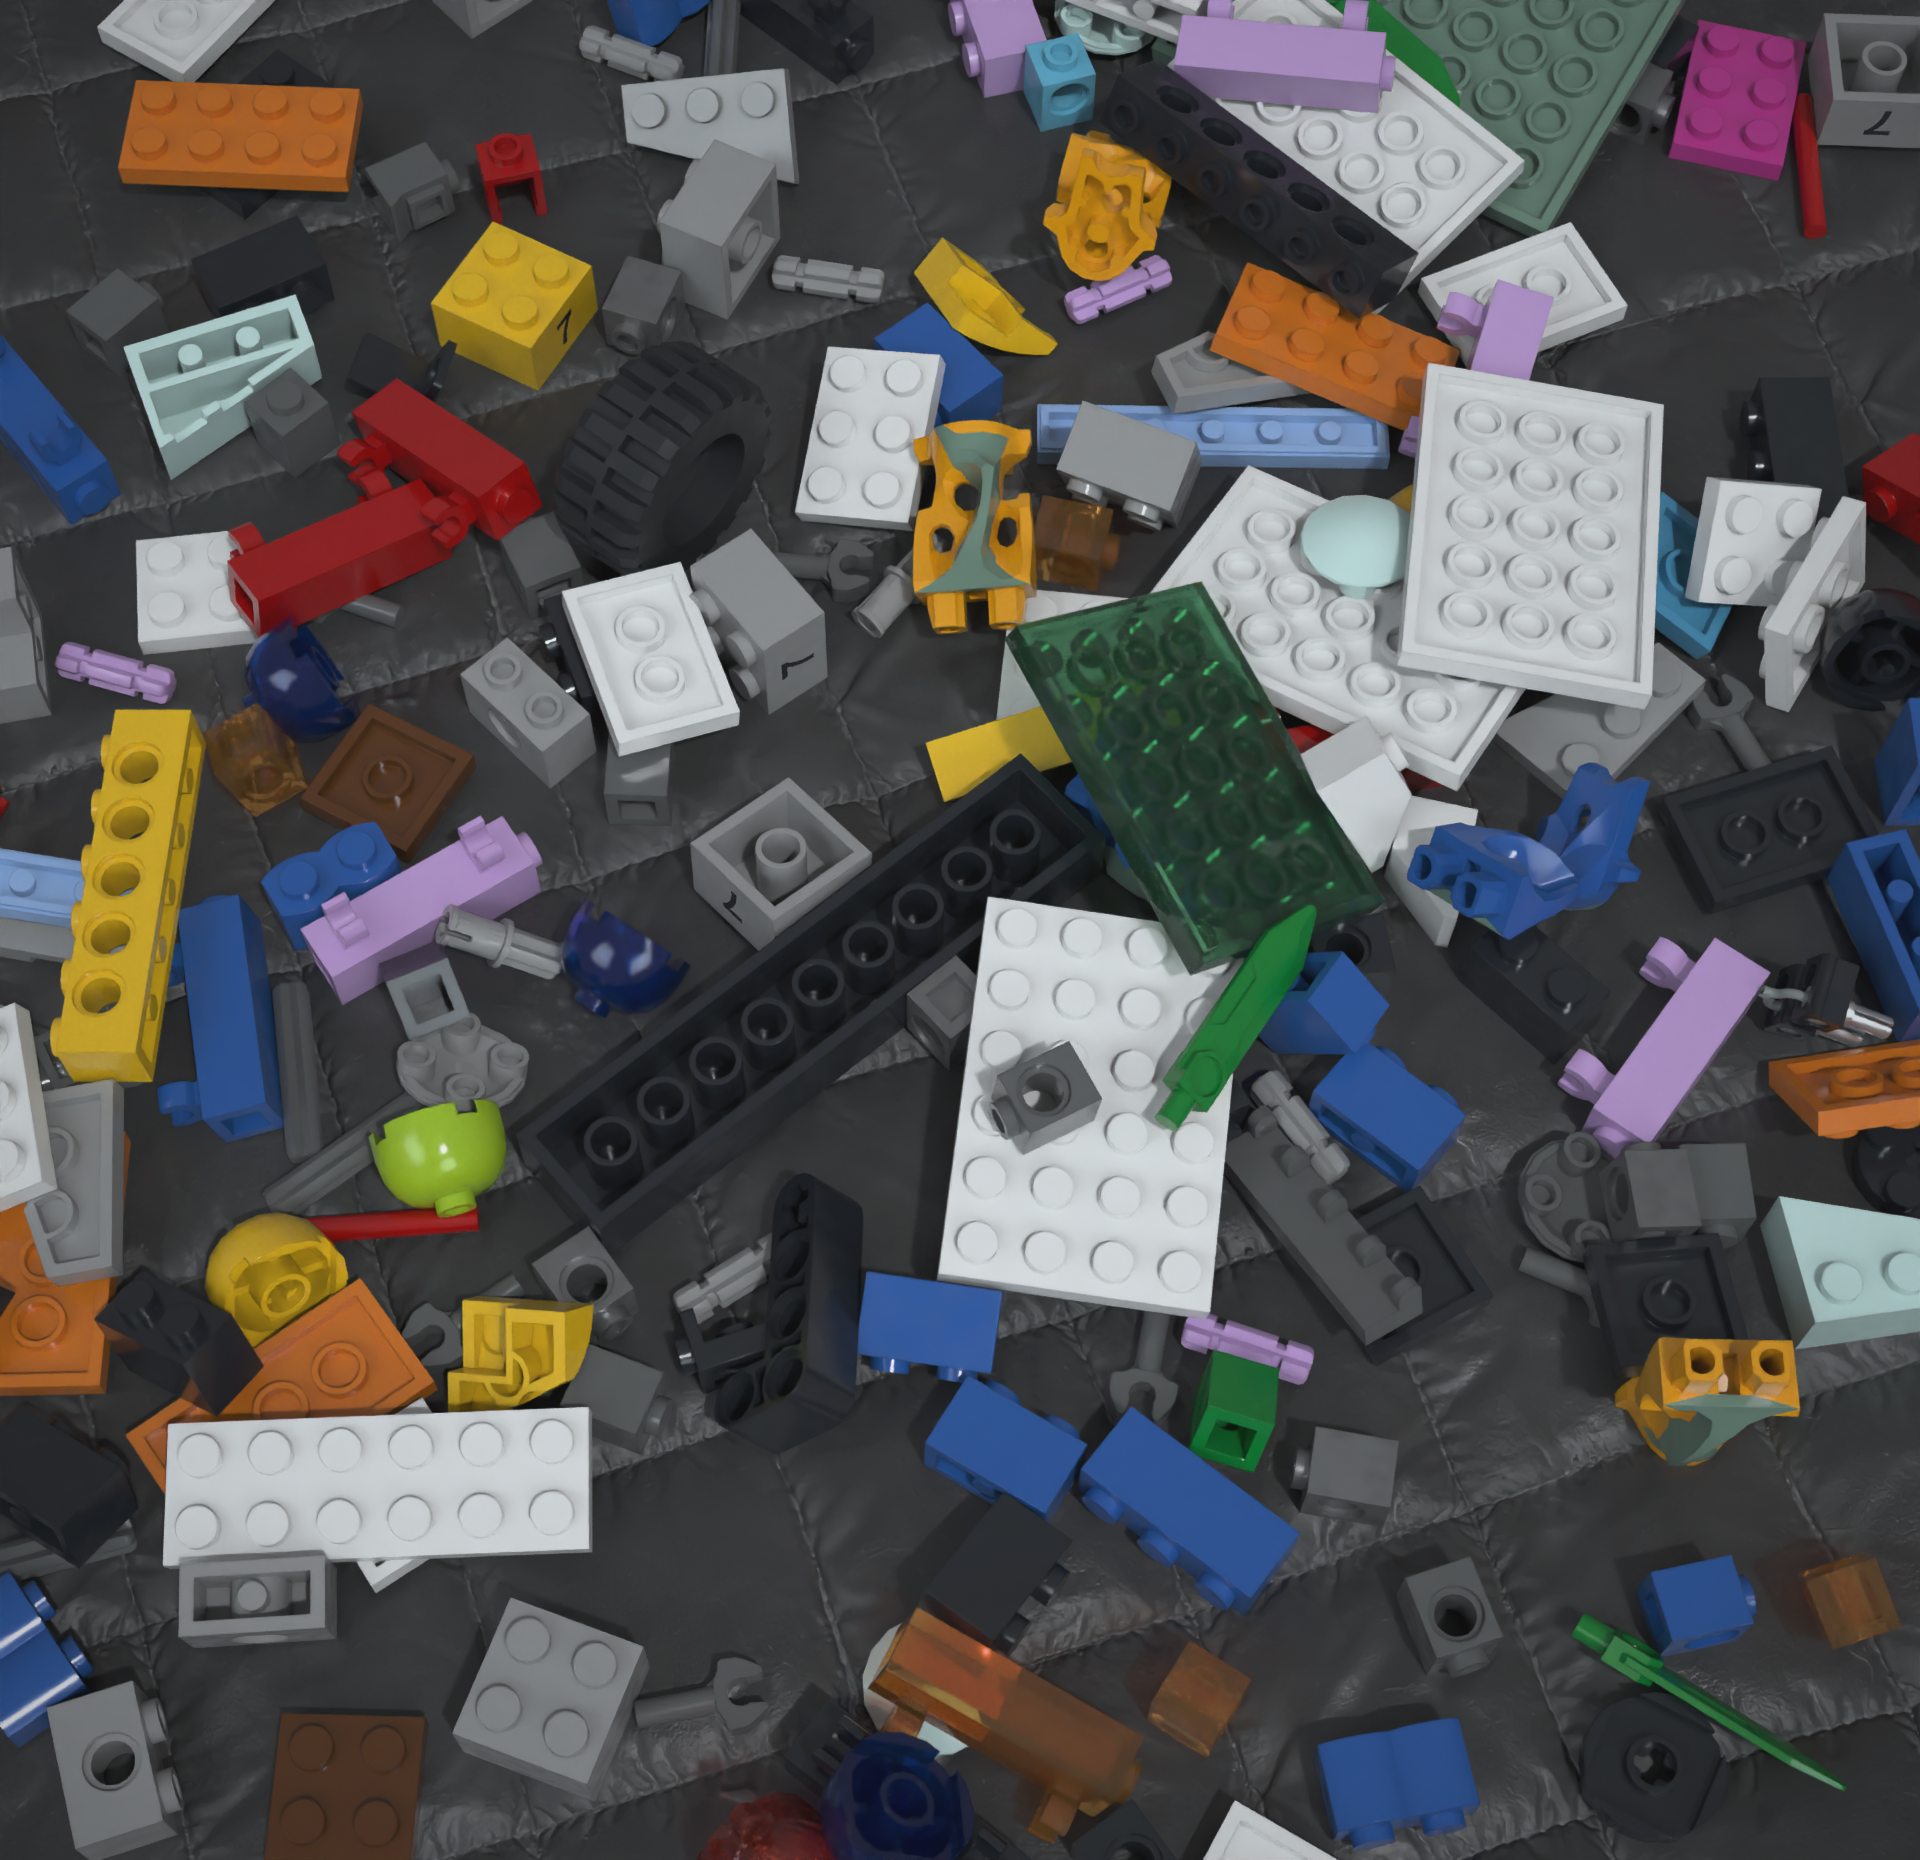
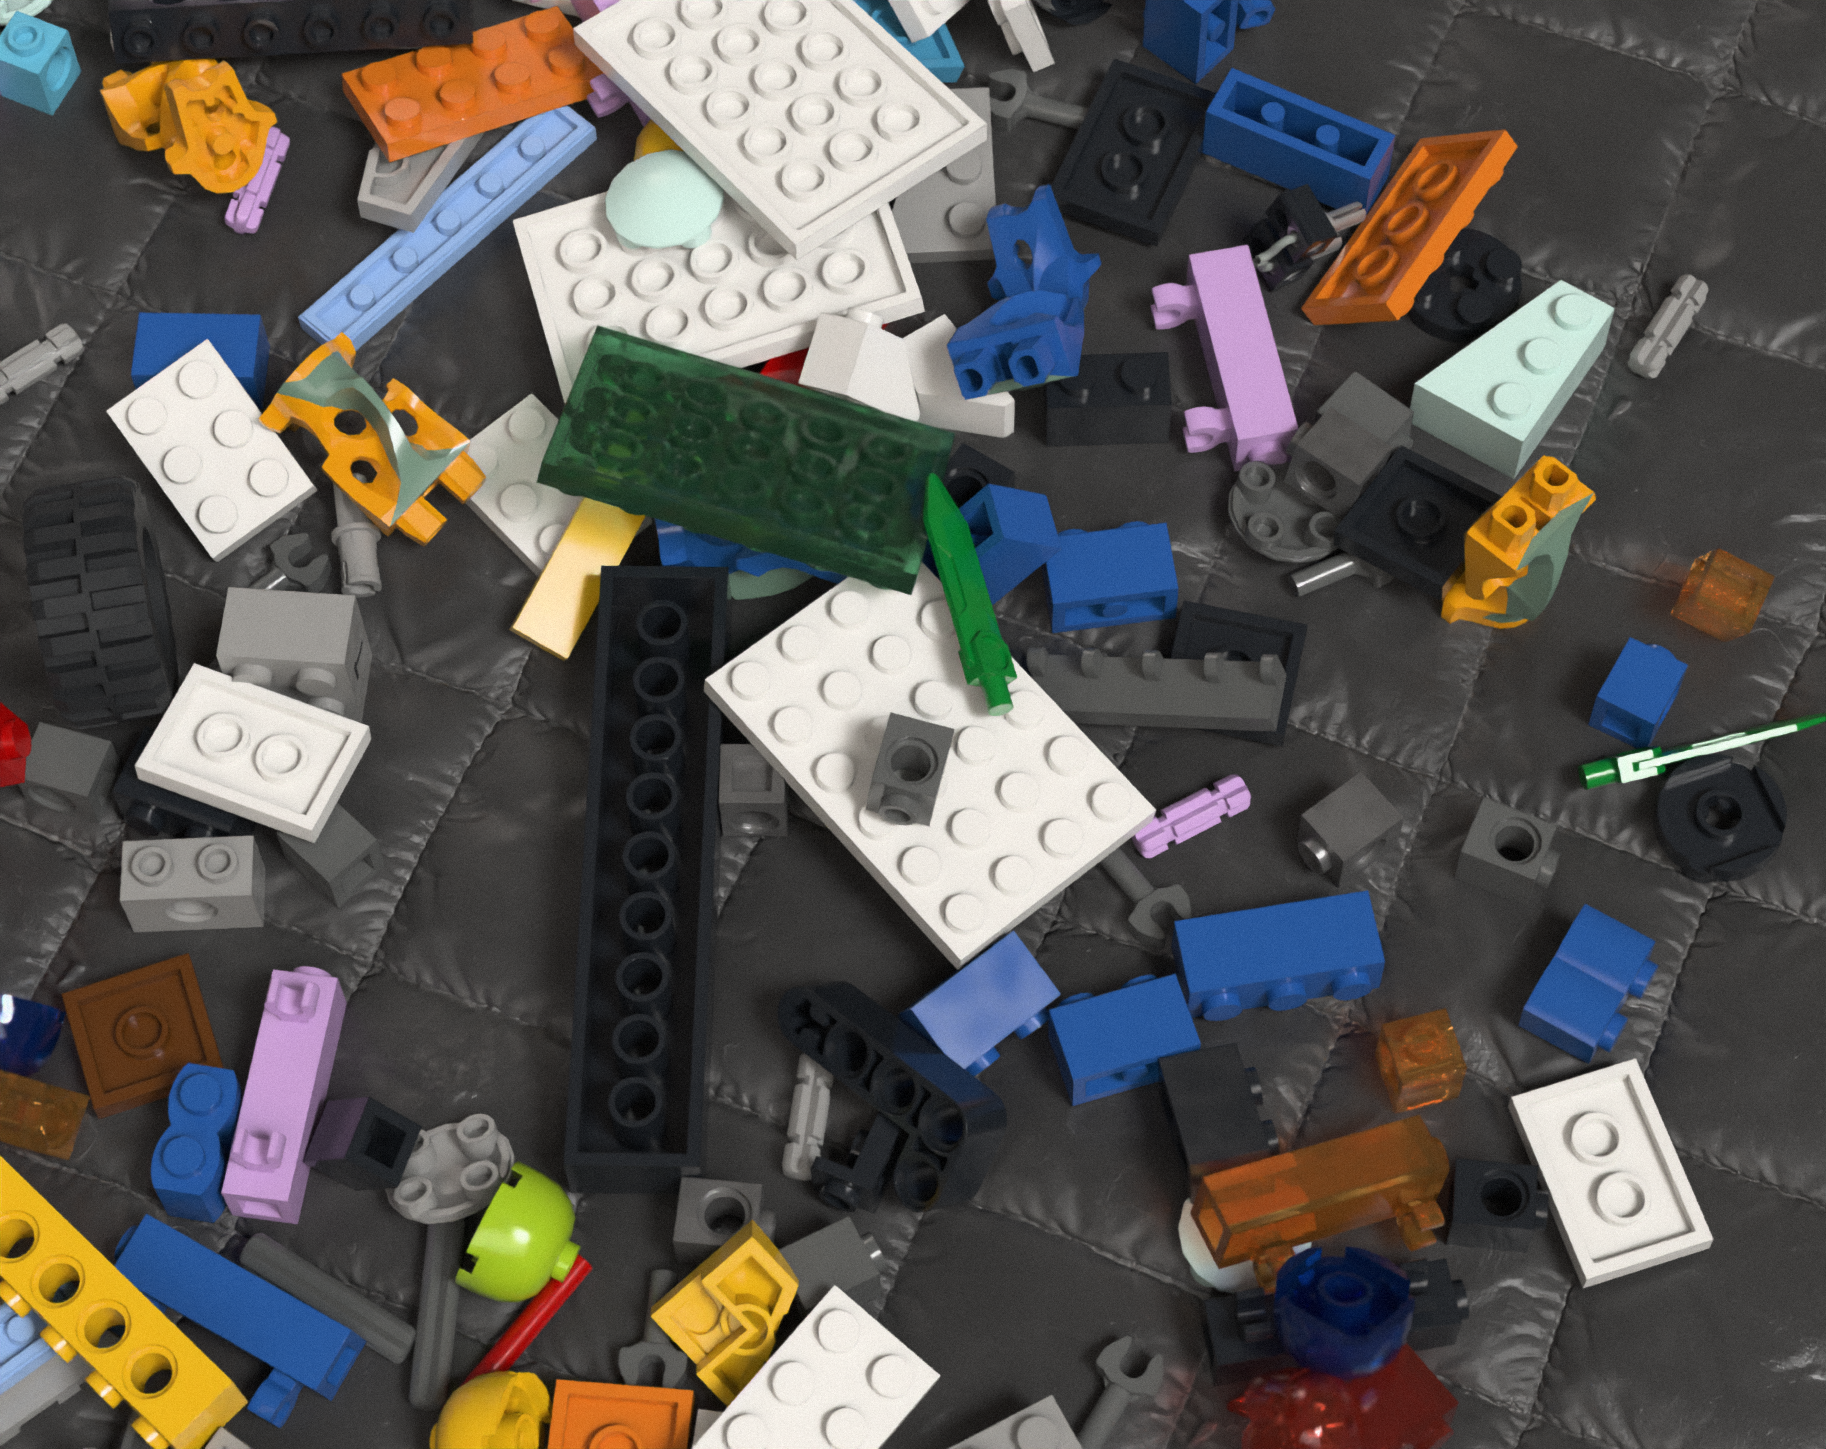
camera: 45 degrees left, 0 degrees up
light grey axle [435,904,566,979] -> none
clear blue cylinder [560,897,693,1018] -> none
light grey brick [690,777,872,951] -> none
yellow slope [913,237,1058,355] -> none
clear orange brick [1034,495,1121,591] -> none
light grey brick [1056,401,1203,531] -> none
green brick [1188,1350,1279,1473] -> none
light grey axle [1250,1070,1350,1186] -> none

